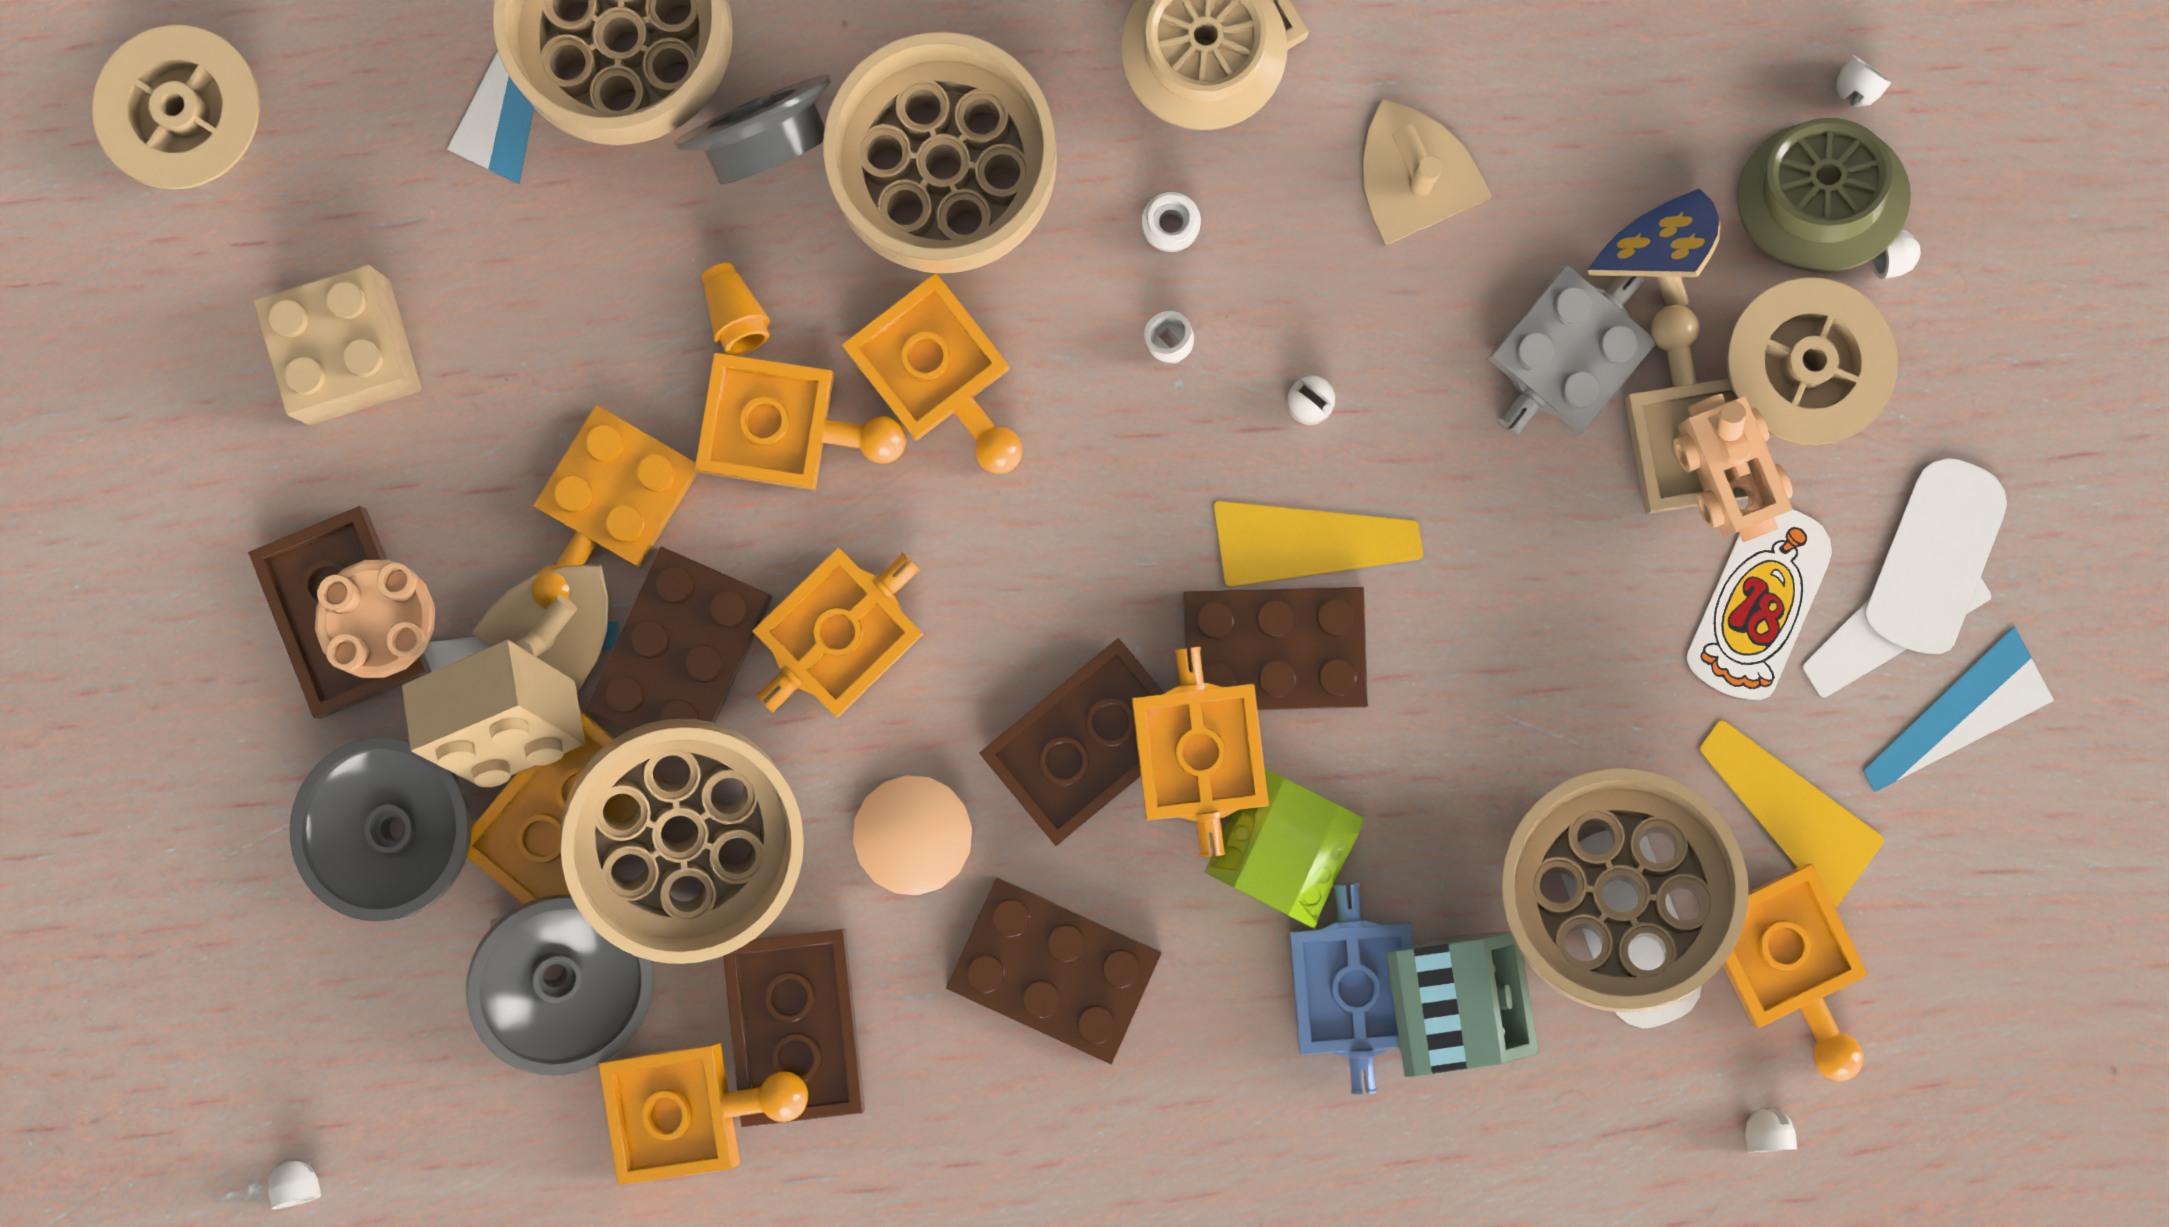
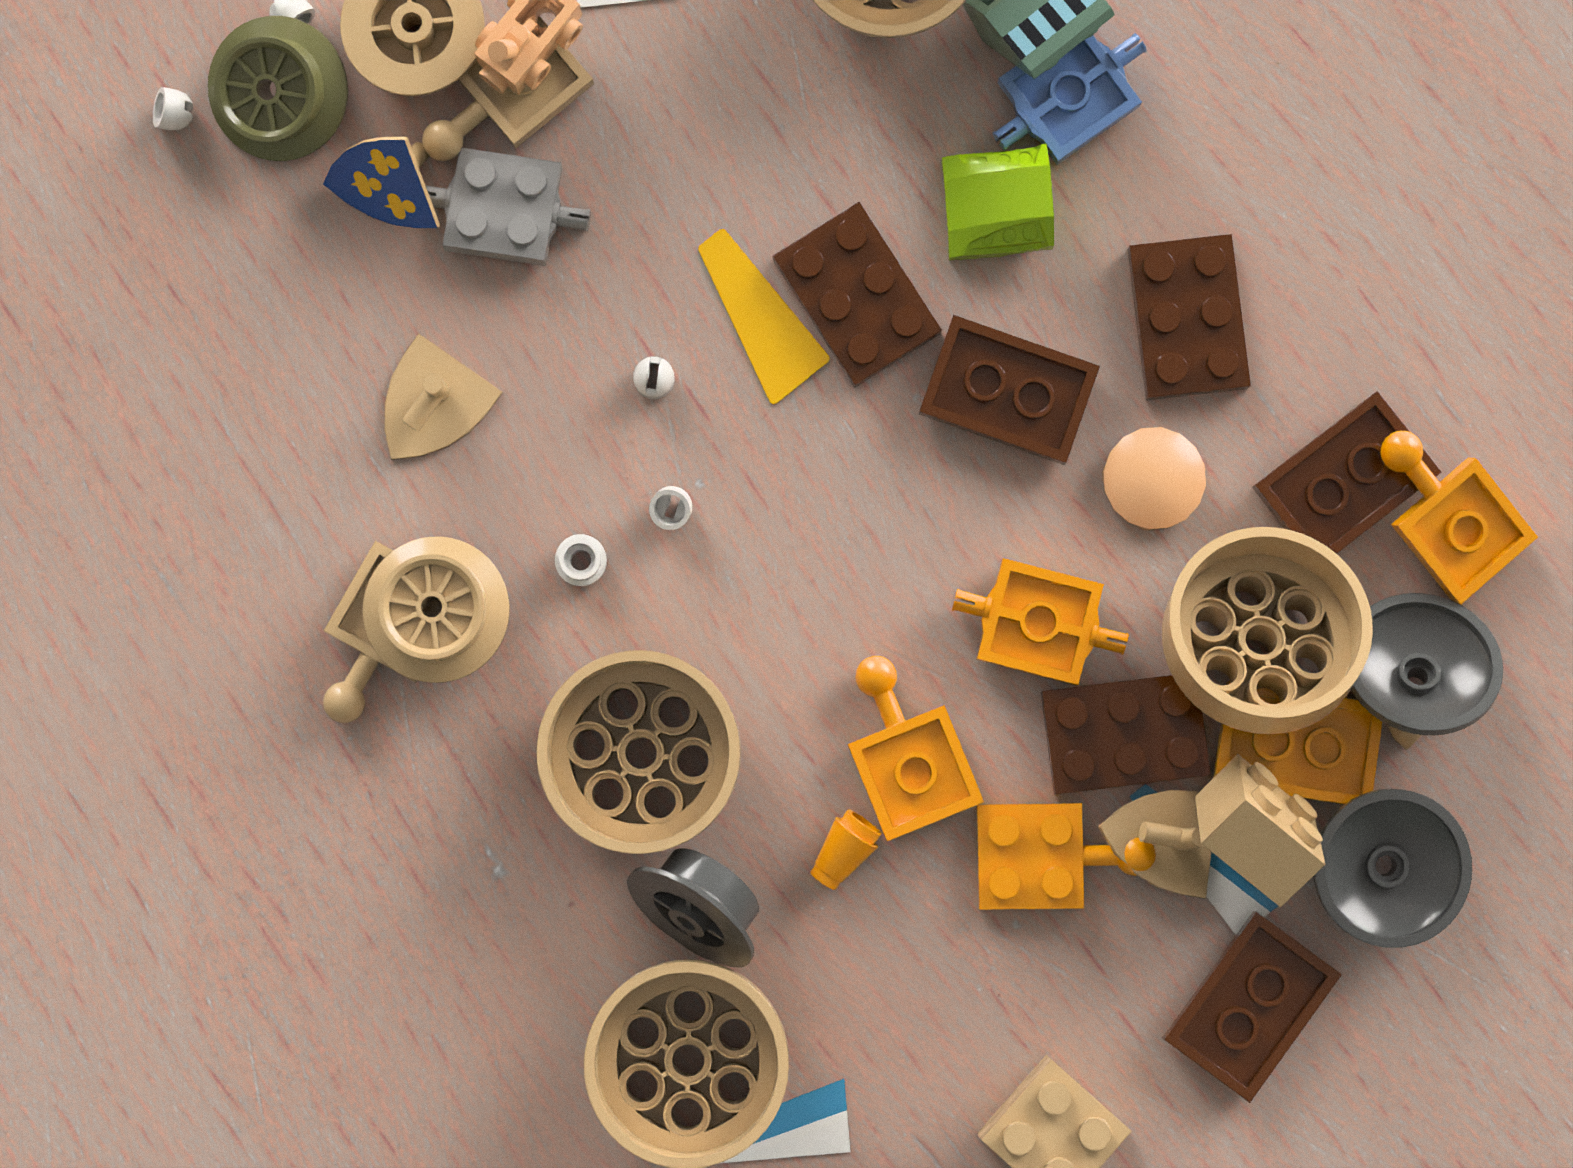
camera: 125 degrees left, 0 degrees up
light nougat dish [315,560,435,678] -> none
light orange plate [842,273,1023,474] -> none
light orange plate [1131,647,1269,857] -> none

